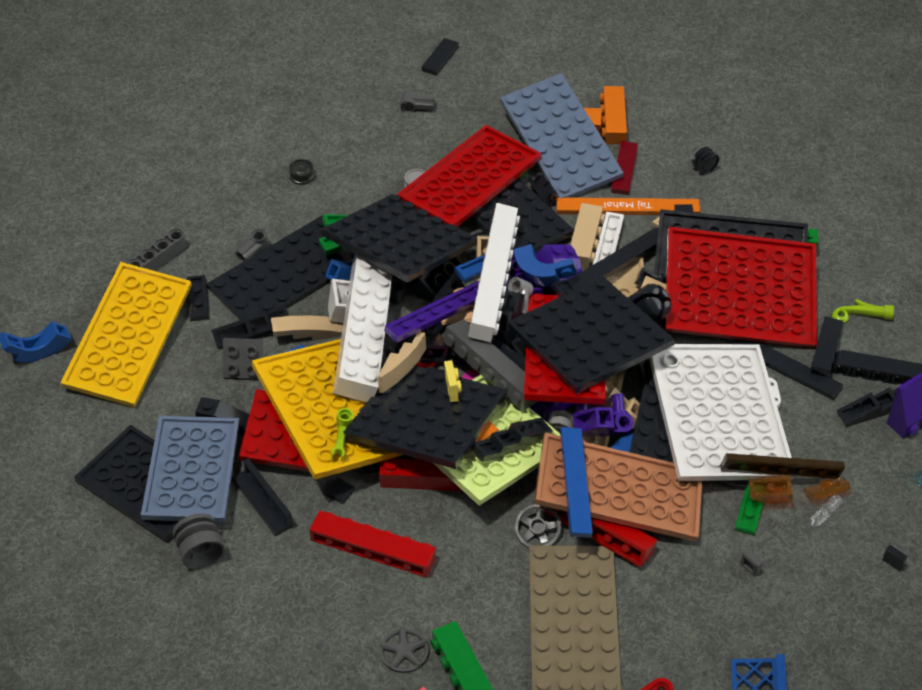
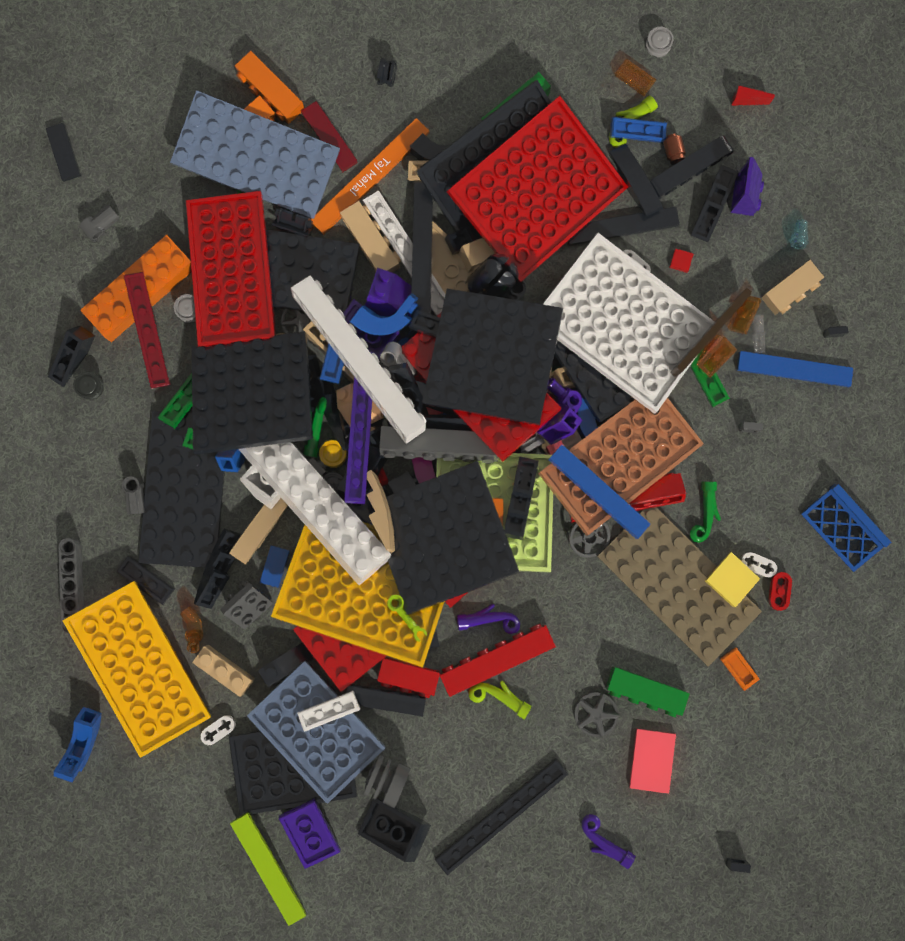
camera: 45 degrees left, 35 degrees up
light yellow plate [444,361,461,402] -> none
none -> black slope [48,326,95,387]
none -> orange brick [80,235,192,342]
none -> dark red tile [123,272,170,389]
none -> clear orange arm [180,606,203,653]
none -> tan brick [192,645,255,697]
none -> white beam [201,715,236,745]
none -> lime tile [230,812,306,926]
none -> dark purple tile [278,799,341,869]
none -> white tile [297,691,360,732]
none -> green plant [303,397,327,457]
none -> black slope [358,798,431,862]
none -> red brick [377,657,440,698]
none -> black tile [435,758,569,875]
none -> dark purple plant [457,604,520,634]
none -> lime plant [468,681,532,719]
none -> blue tile [610,117,667,143]
none -> clear orange plate [615,59,656,97]
none -> copper brick [663,134,686,164]
none -> red tile [669,249,693,273]
none -> green plant [690,481,721,543]
none -> light yellow tile [705,552,760,608]
none -> blue tile [737,351,853,387]
none -> white beam [740,552,777,577]
none -> tan brick [761,260,824,315]

